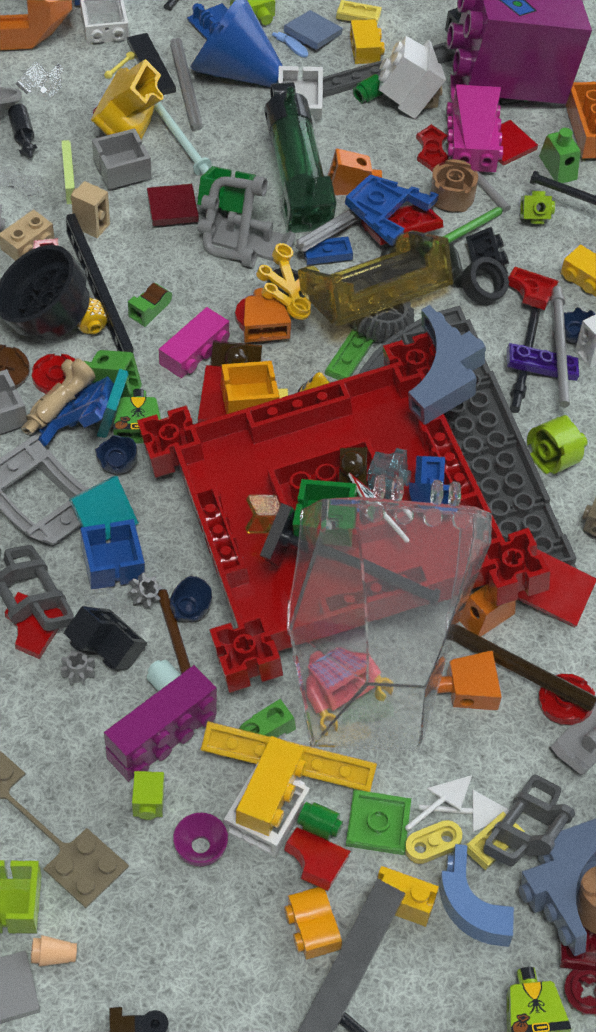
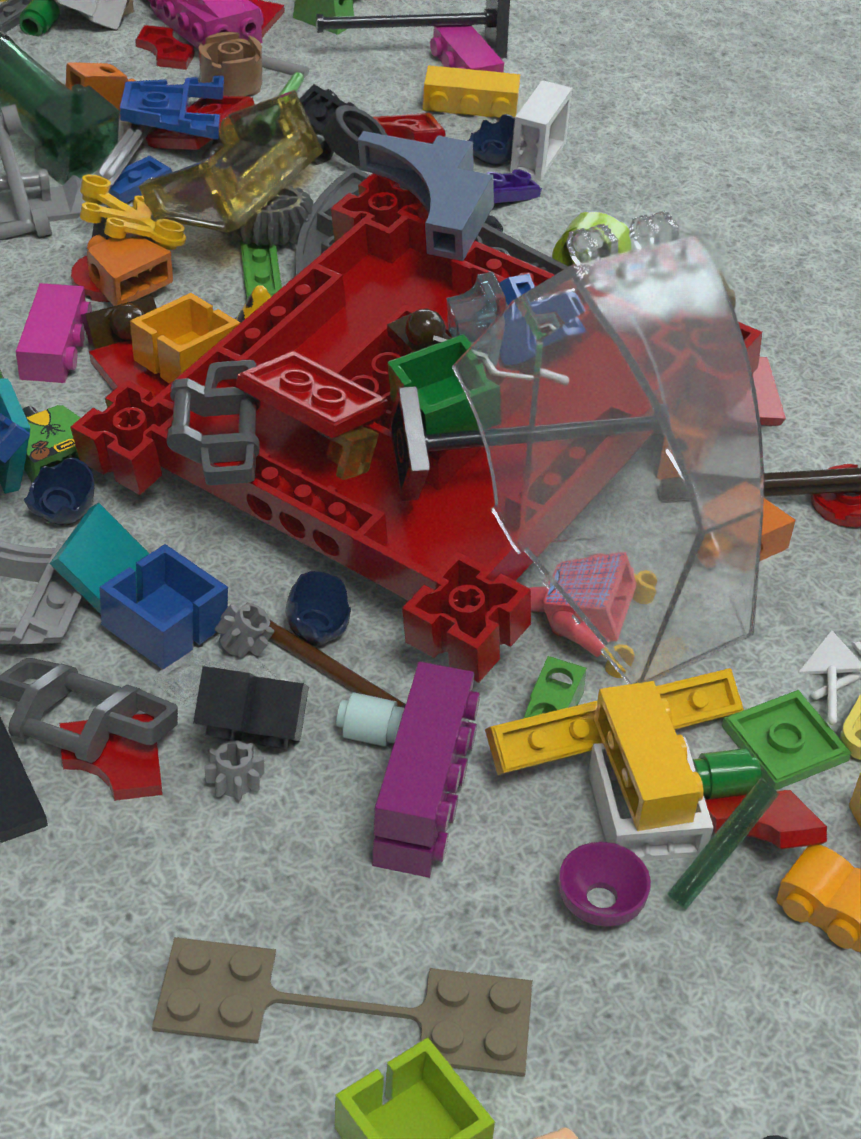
camera: 35 degrees left, 10 degrees down
lime brick [132,771,165,820] -> none
lime brick [520,191,555,224] -> none
light grey bar [551,286,570,408] -> none
none -> dark grey bar [167,360,261,485]
none -> red tile [236,351,388,439]
none -> clear green piece [667,779,779,910]

